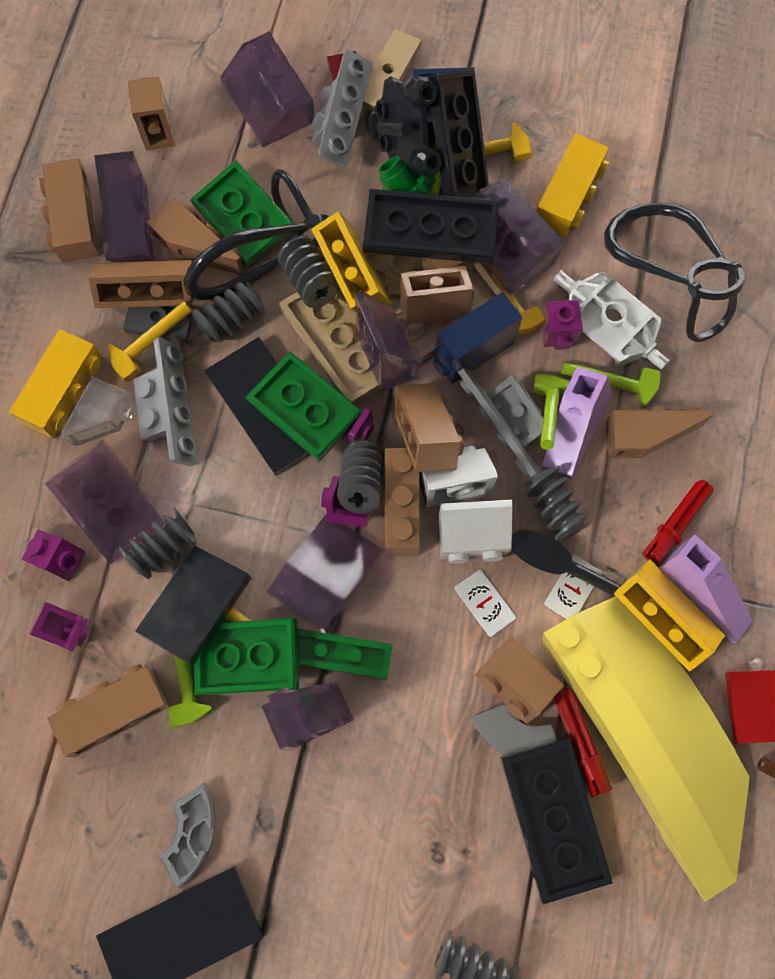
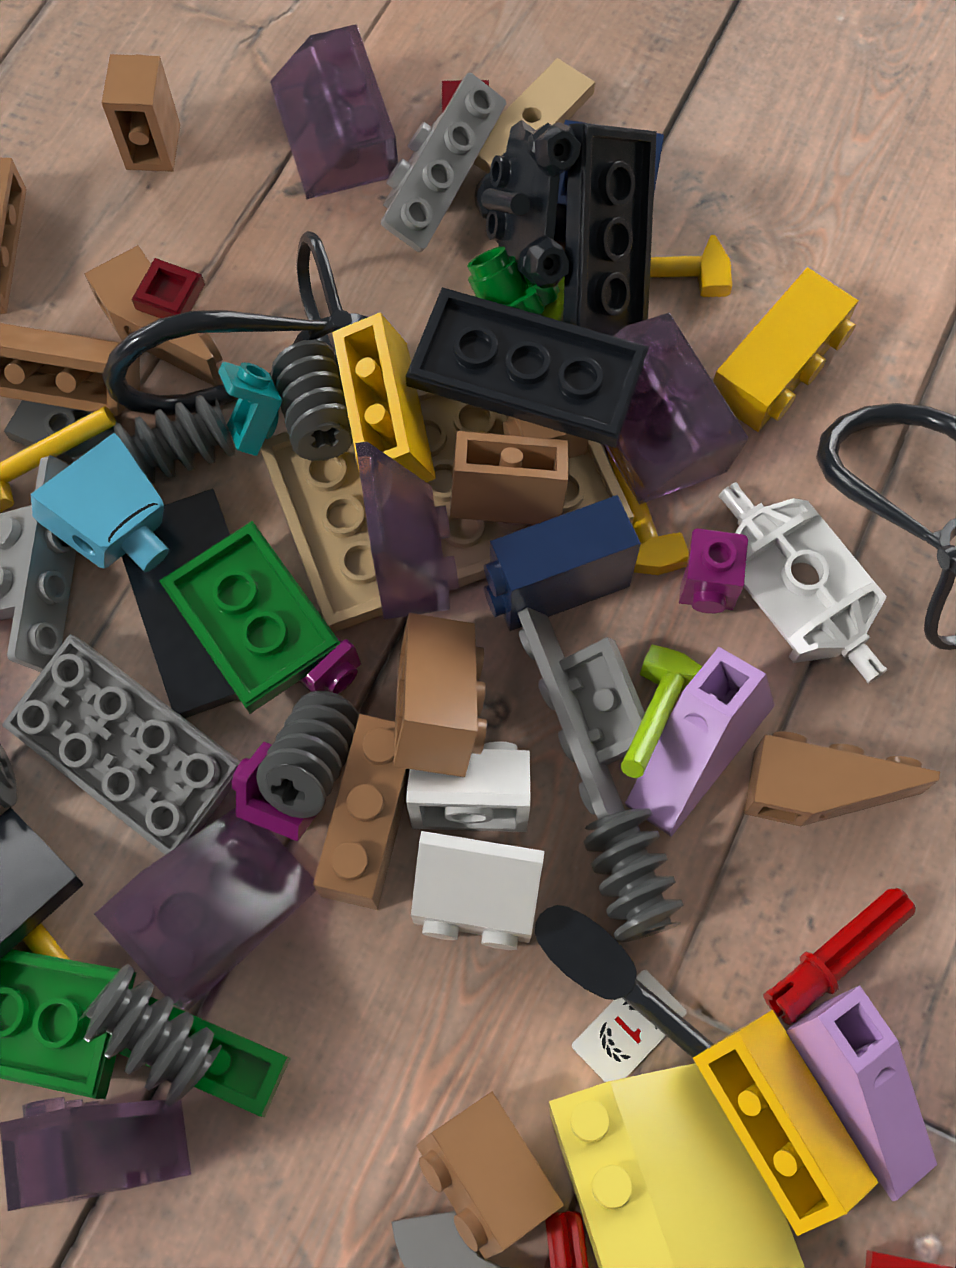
camera: 15 degrees right, 5 degrees down
clear purple wedge [94,151,154,262] -> none
green tile [190,160,293,268] -> none
white sticker [454,570,516,637] -> none
lime piece [561,361,662,409] -> none
none -> light grey tile [2,634,241,860]
none -> medium azure torso [31,433,169,572]
none -> dark grey piece [79,964,222,1107]
none -> dark red tile [131,258,205,318]
none -> teal bracket [218,362,282,456]

